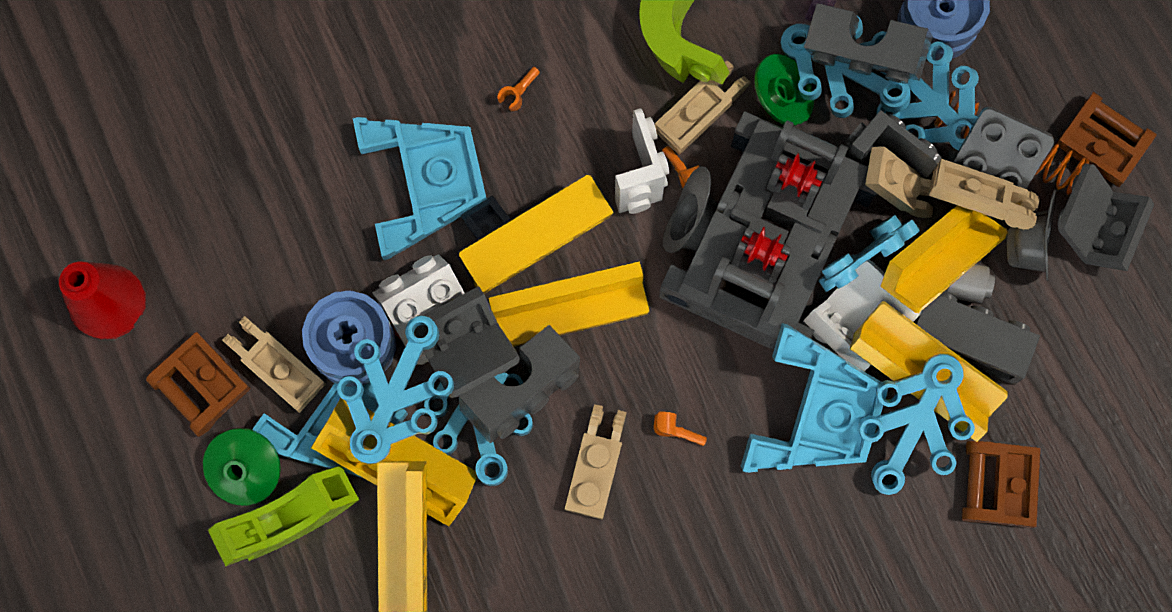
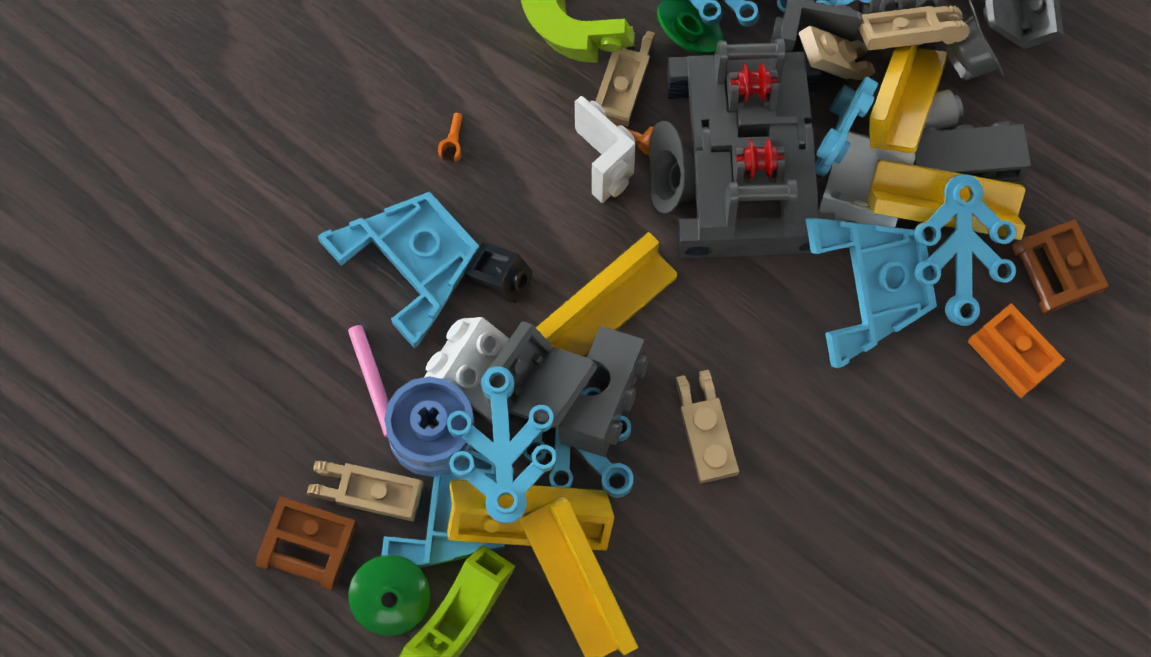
camera: 30 degrees left, 5 degrees down
red cone [59,261,146,340] -> none
yellow panel [459,175,614,294] -> none
orange hand [654,412,707,446] -> none
none -> bright pink bar [348,325,389,437]
none -> orange plate [968,303,1065,399]

